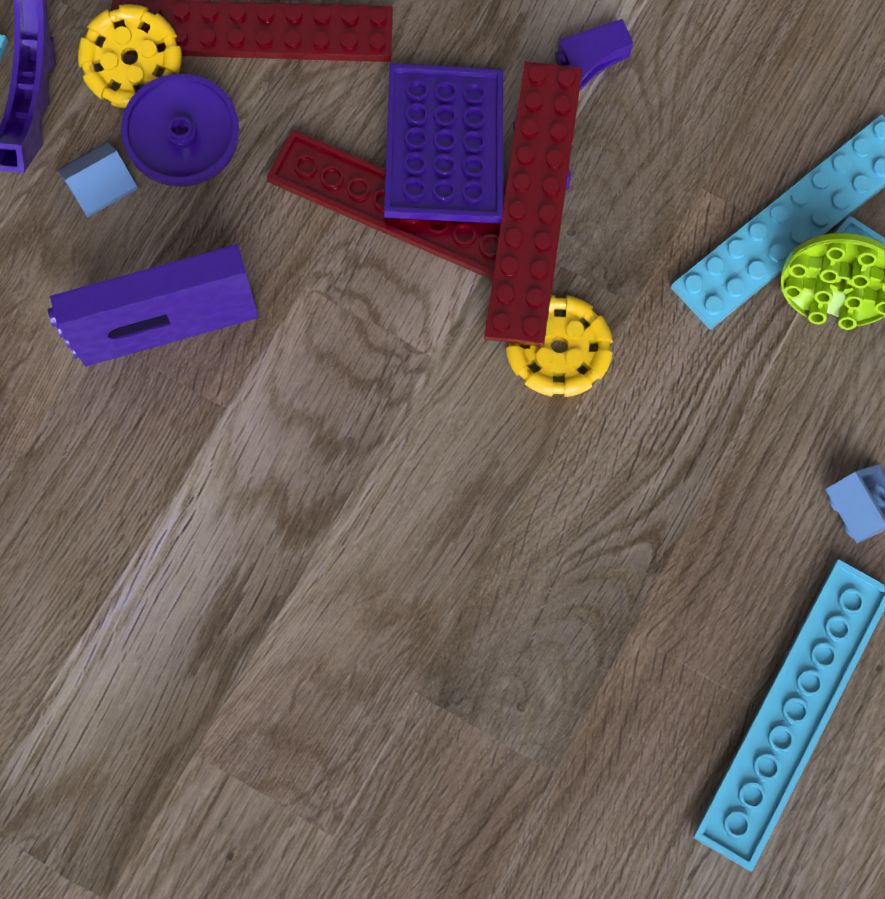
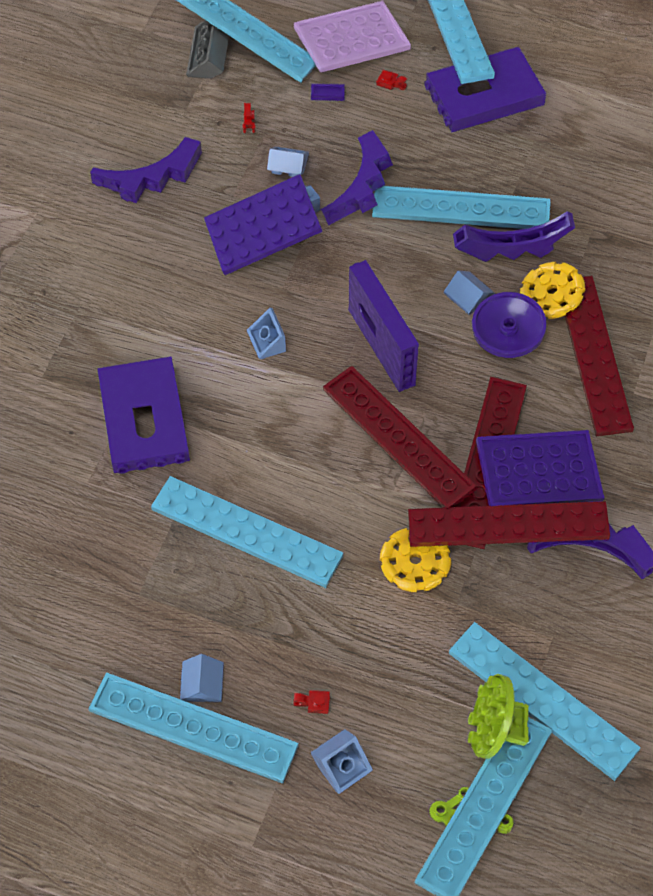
camera: 85 degrees right, 15 degrees down
none -> dark purple panel [97,356,190,474]
none -> medium azure plate [151,476,343,588]
none -> medium blue slope [180,654,224,702]
none -> medium blue slope [247,308,286,359]
none -> red plate [293,690,330,714]
none -> dark red plate [323,366,477,509]

